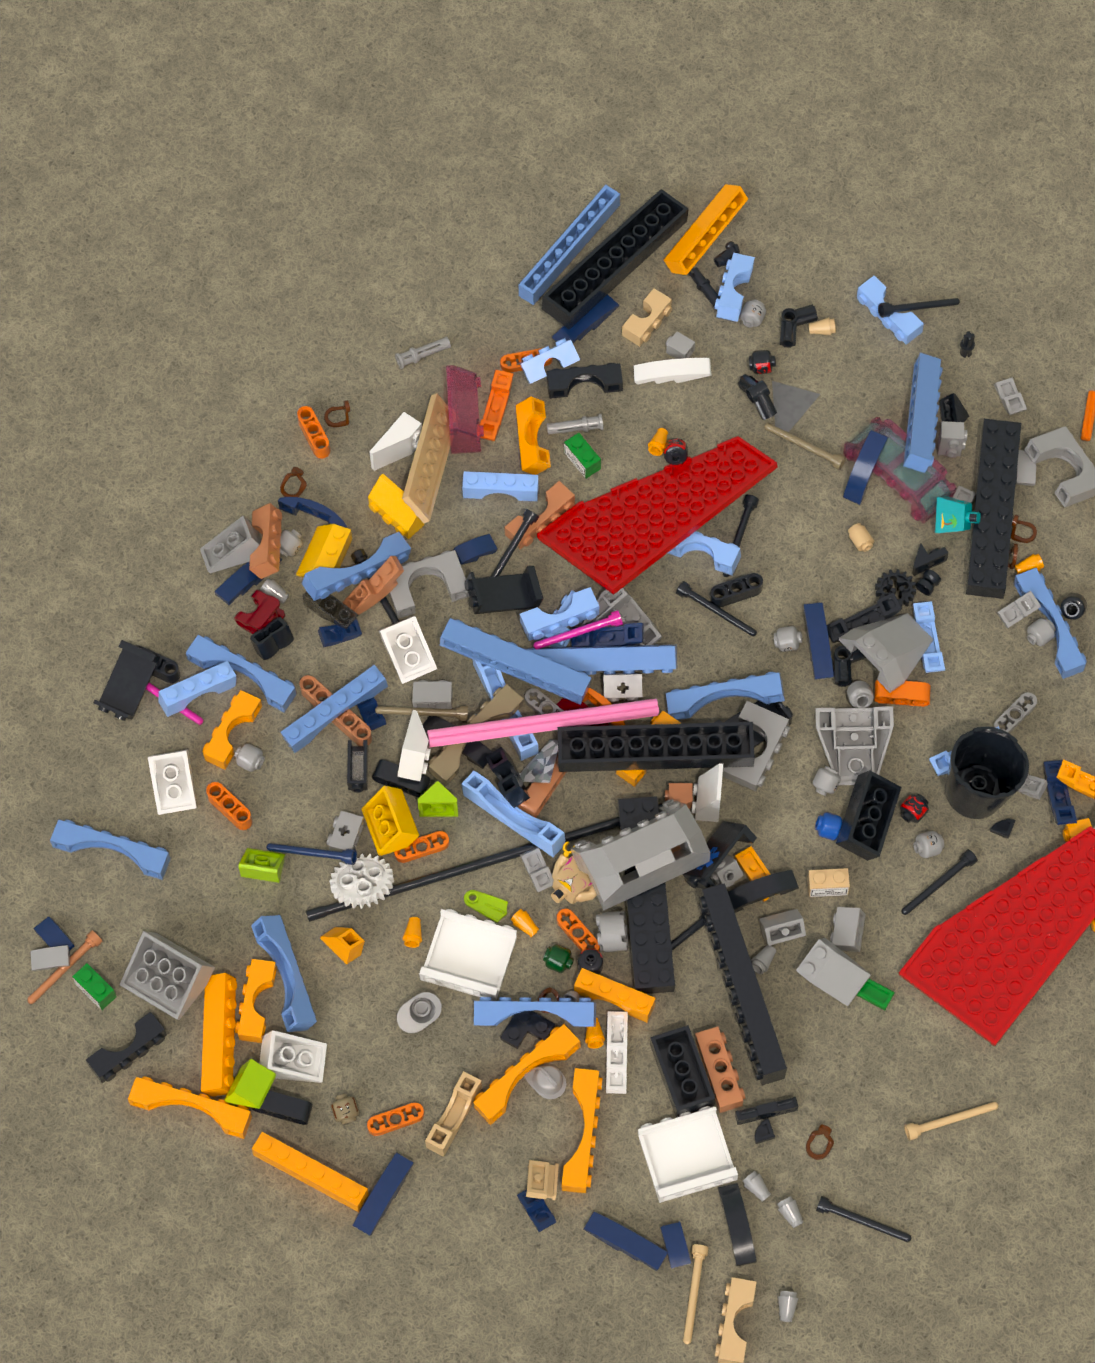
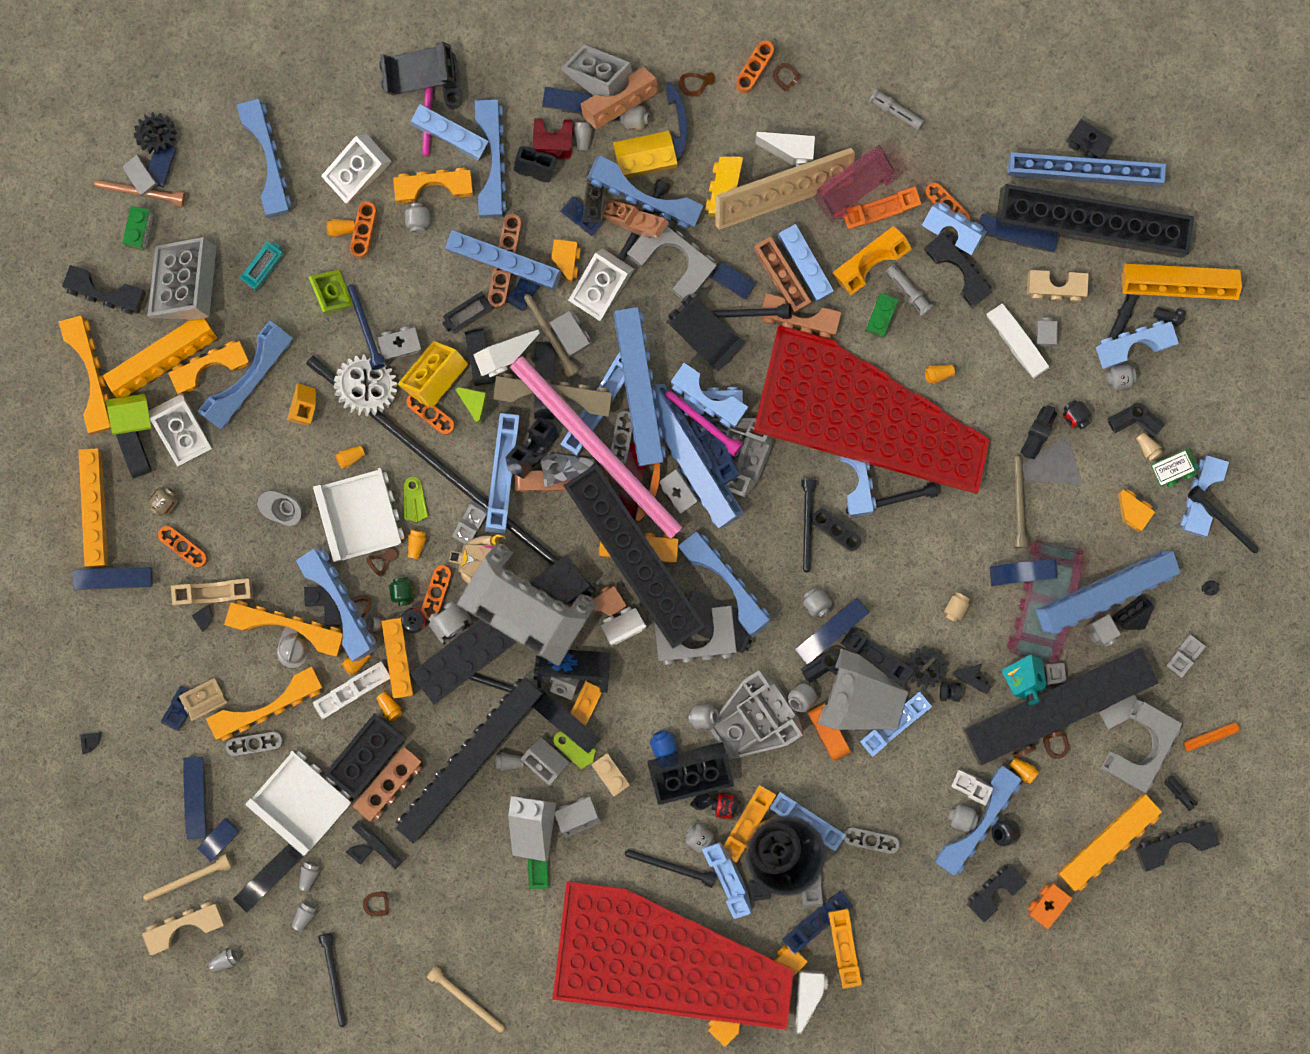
camera: 55 degrees right, 20 degrees up
black head [664,438,688,465] -> none
none -> black tile [80,733,101,754]
none -> black gear [134,112,177,154]
none -> black tile [192,605,212,632]
none -> light grey beam [226,732,283,756]
none -> teal window [239,241,284,292]
none -> light orange cone [326,219,355,238]
none -> reddish brown piece [366,548,398,577]
none -> light orange cone [376,692,403,722]
none -> light orange slope [552,239,581,283]
none -> lime piece [553,731,596,769]
none -> black tile [690,793,715,810]
none -> light blue slope [702,842,752,919]
none -> light orange slope [724,785,776,863]
none -> nougat brick [753,236,811,315]
none -> black brick [1066,119,1113,159]
none -> light orange slope [1118,489,1155,532]
none -> brick [1151,448,1200,487]

